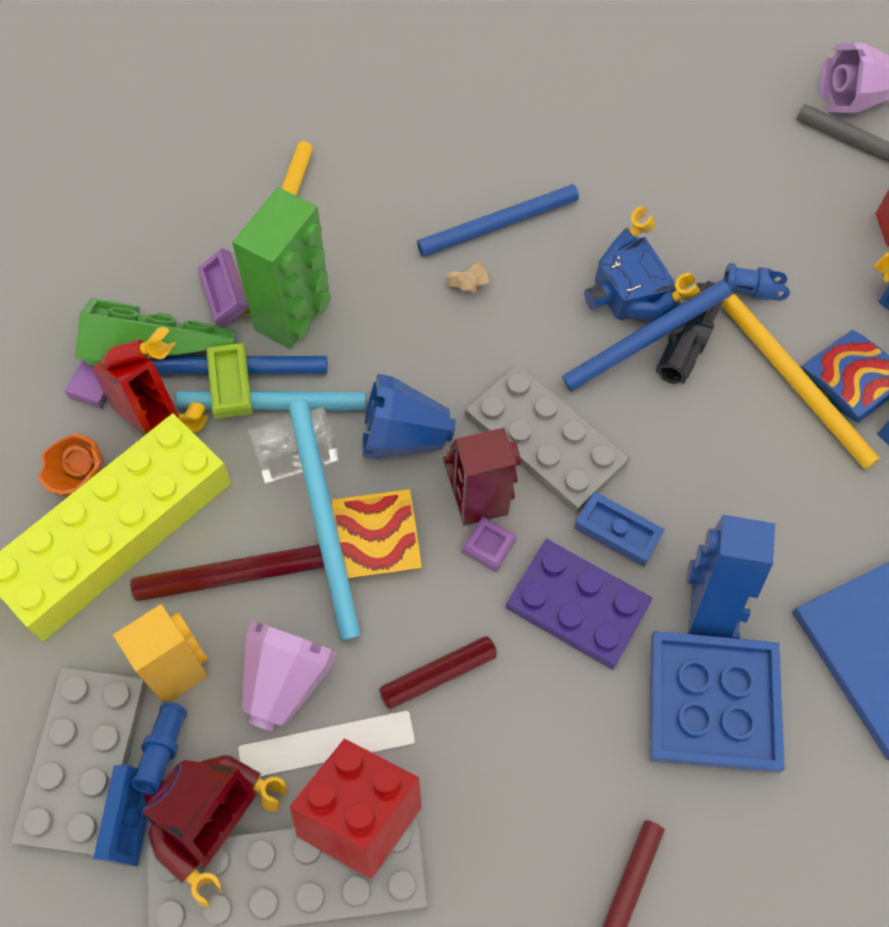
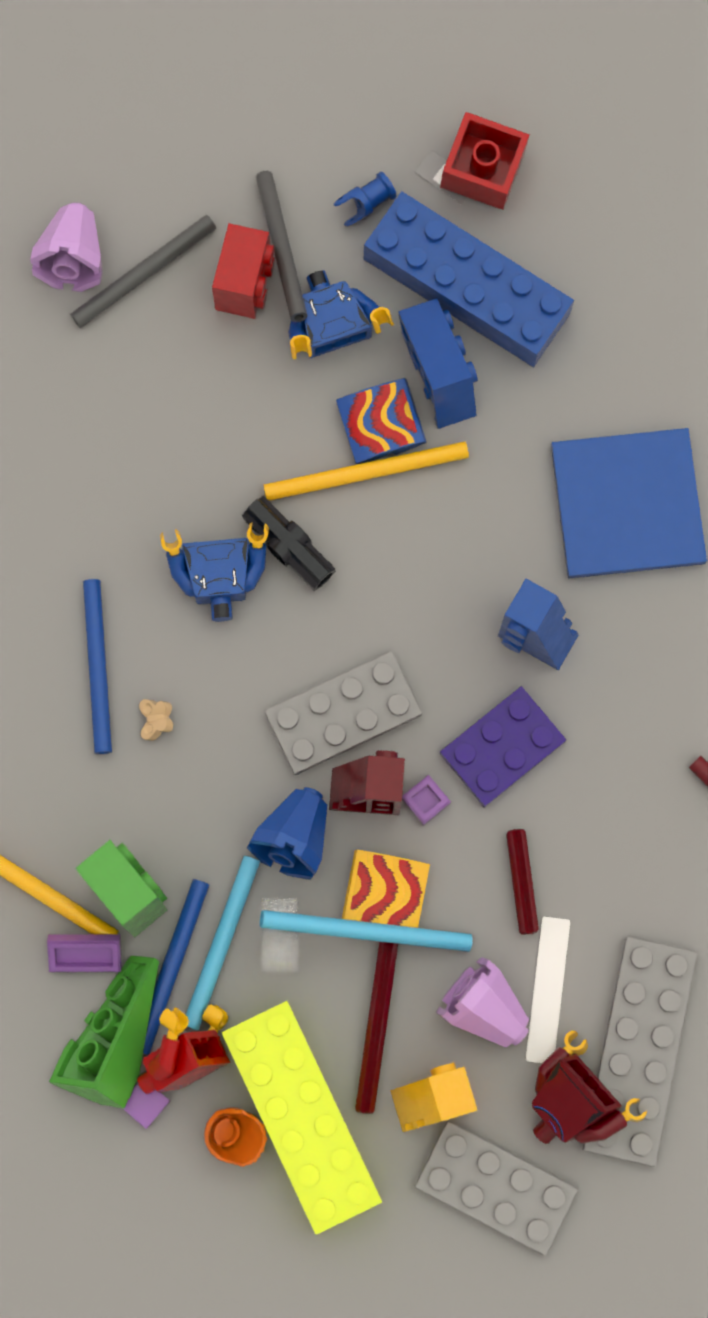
camera: 70 degrees left, 15 degrees up
blue plate [93,765,147,867] -> none
blue pin [131,702,187,794] -> none
lime tile [206,343,253,419] -> none
red brick [290,738,422,879] -> none
blue piece [562,280,732,392] -> none
blue plate [574,491,665,567] -> none
blue plate [650,631,785,773] -> none
blue piece [723,263,790,301] -> none

